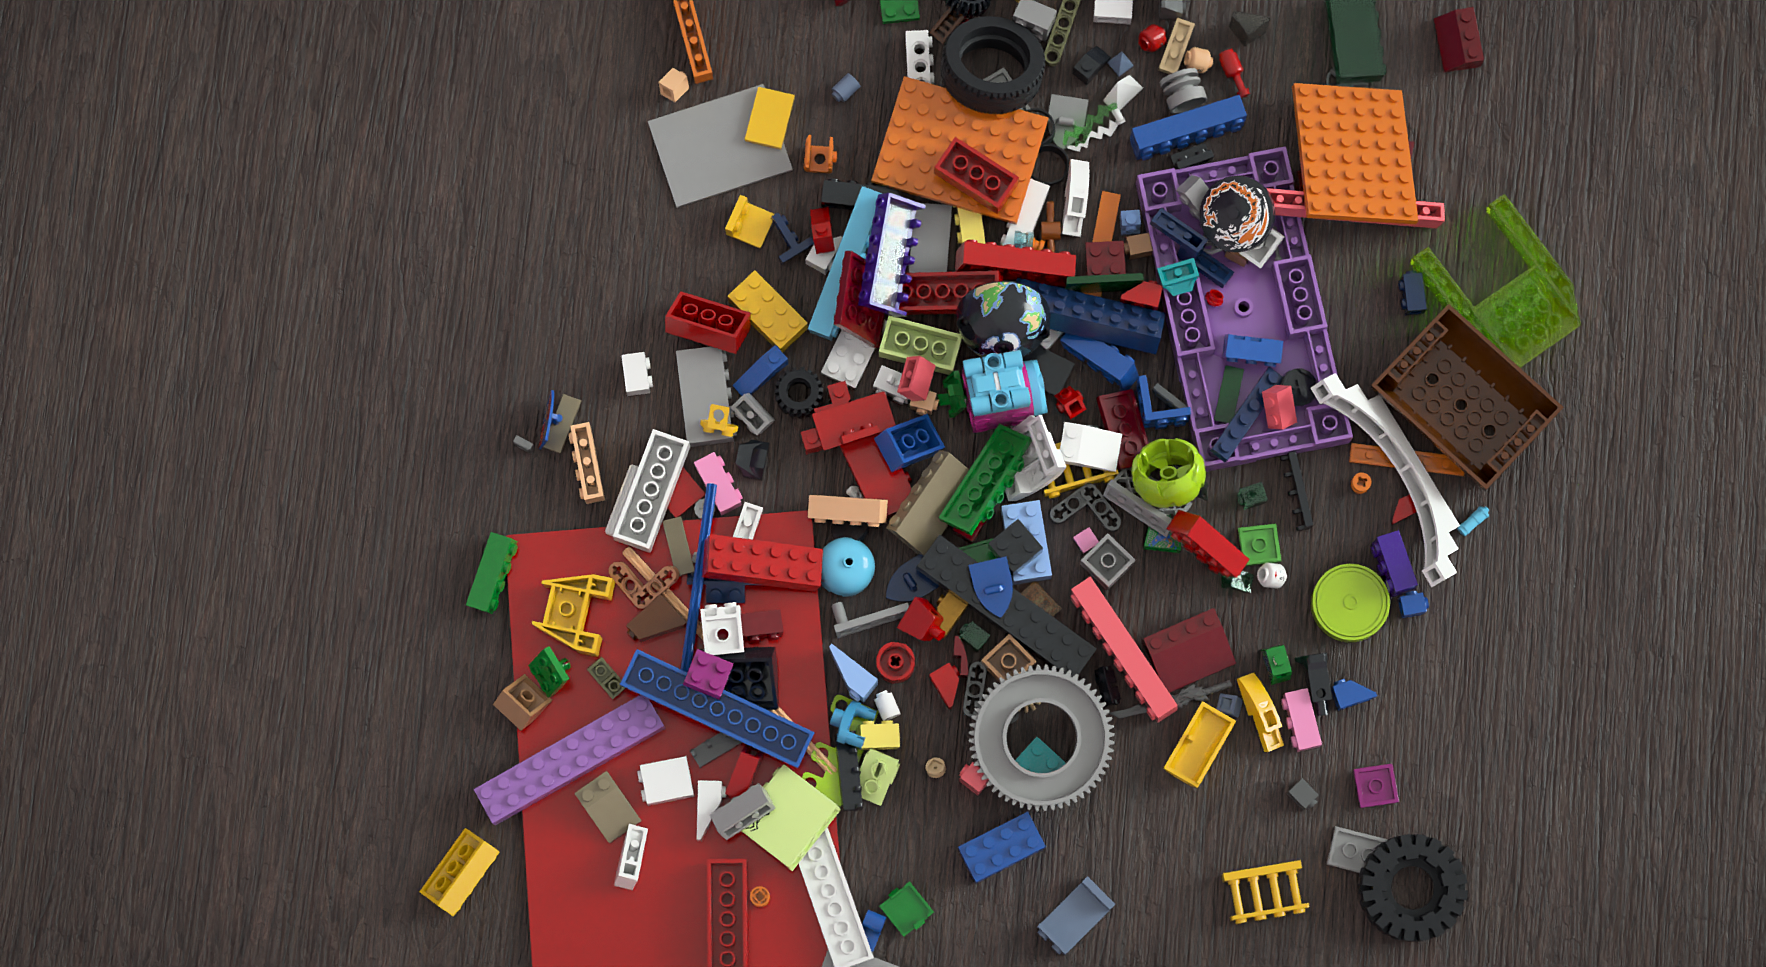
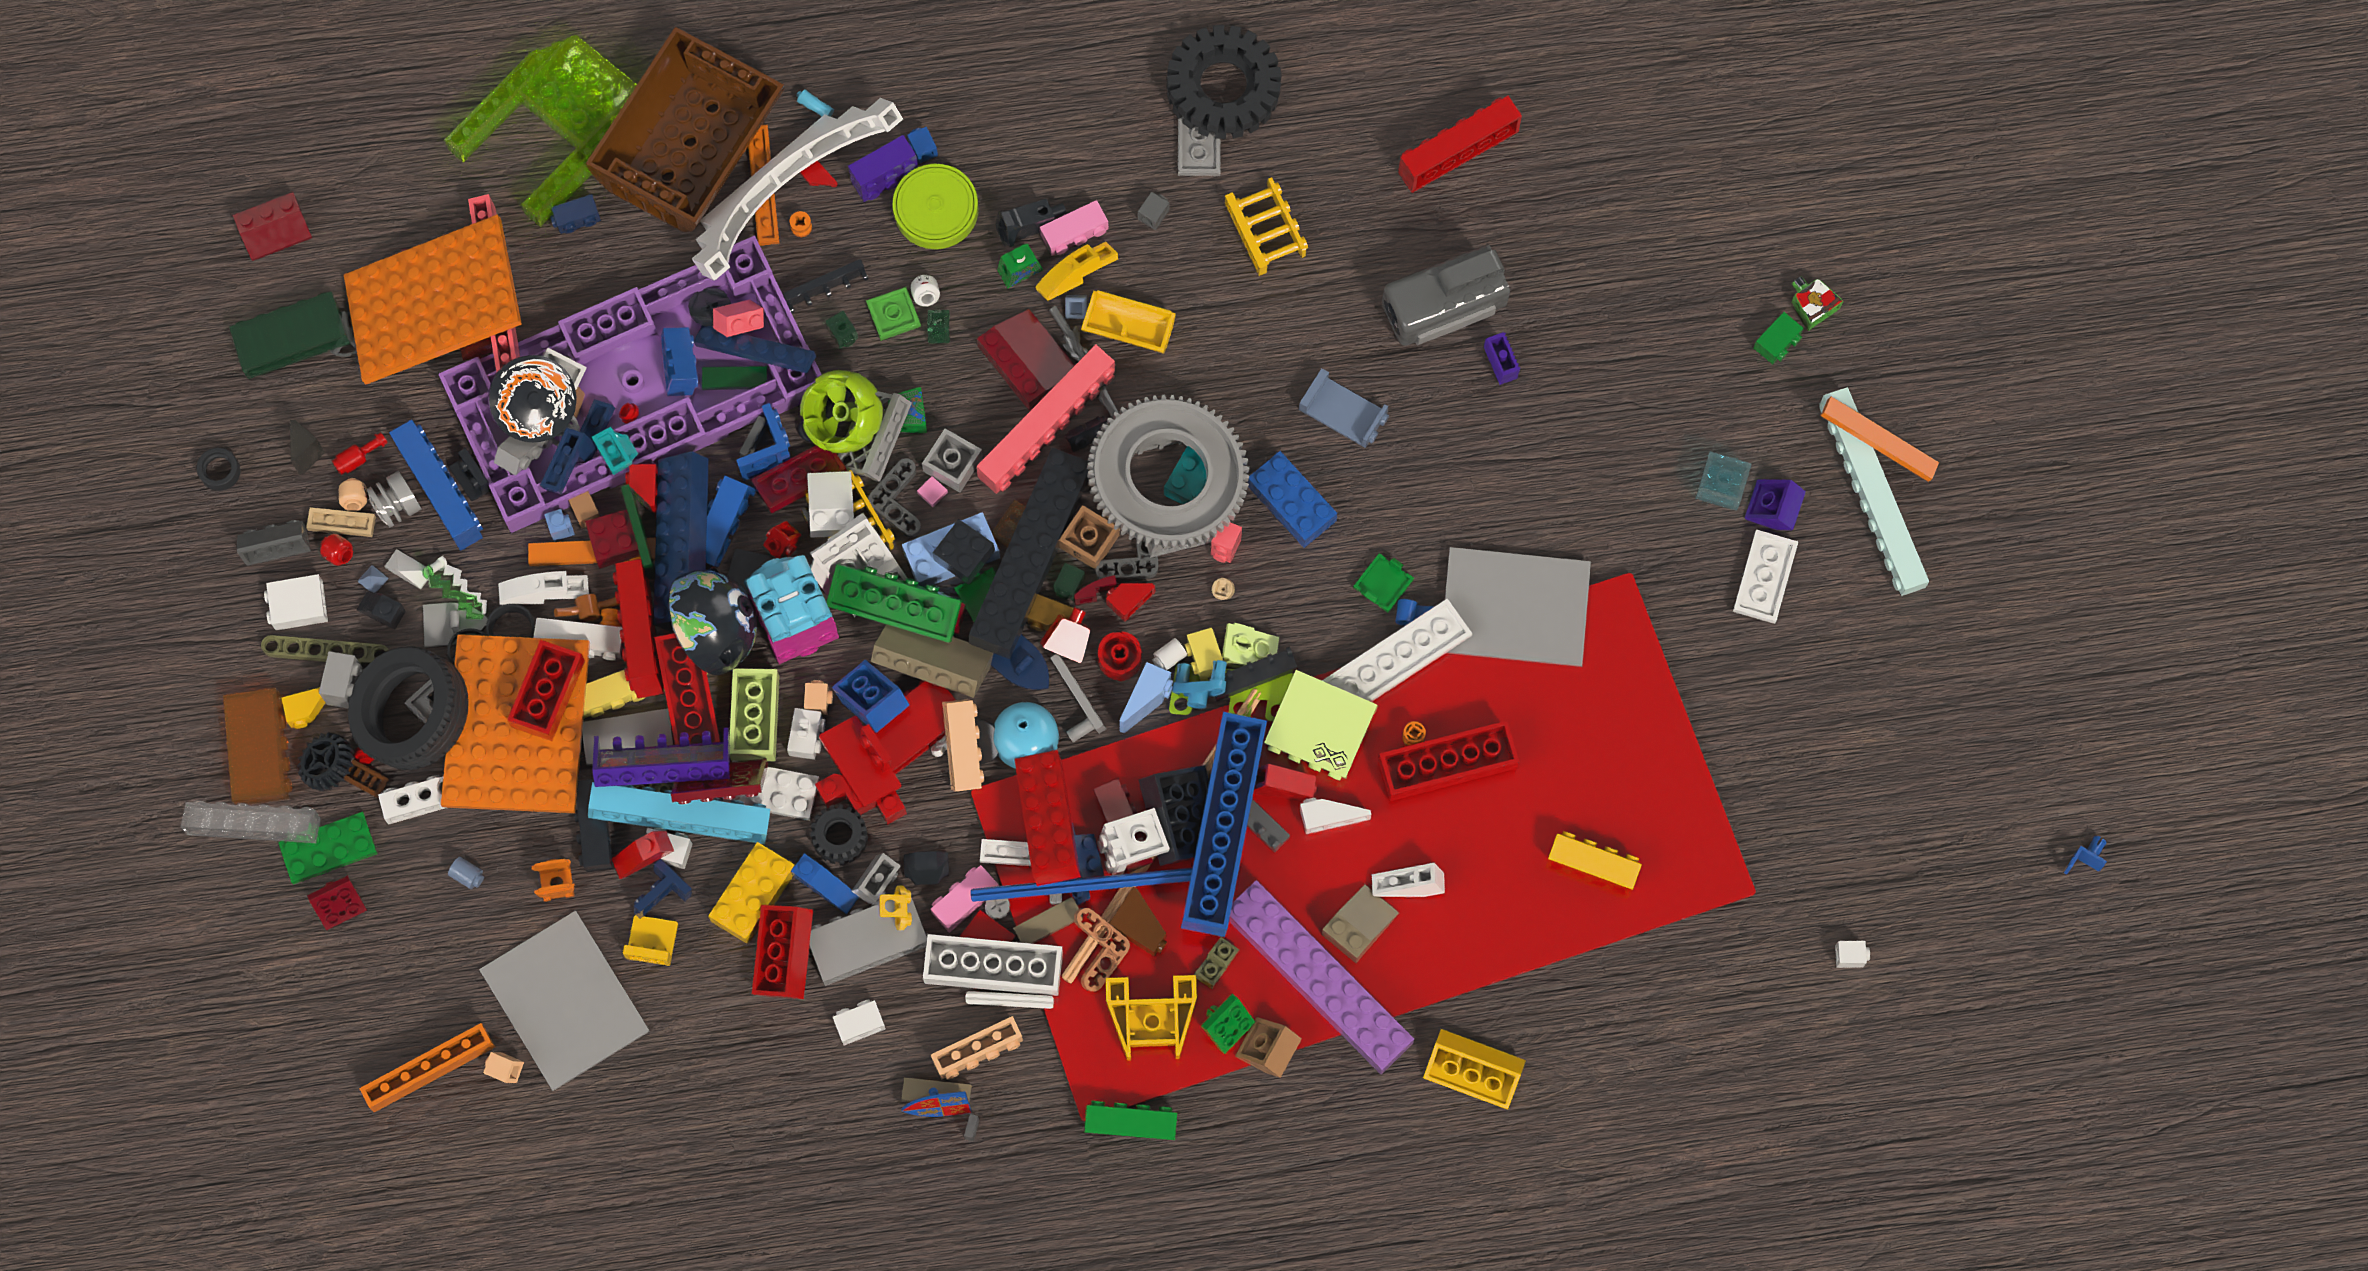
camera: 105 degrees left, 5 degrees down
white brick [637,756,694,806] -> none
magenta plate [683,649,734,699] -> none
light grey brick [710,783,775,840] -> none
yellow tile [745,87,795,150] -> none
coral brick [897,356,936,401] -> none
green piece [937,371,967,418] -> none
blue shield [968,556,1013,617] -> none
clear light blue wheel [1014,230,1034,248] -> none
red brick [1166,510,1250,578] -> none
blue slope [1330,679,1377,711] -> none
magenta plate [1353,764,1399,808] -> none

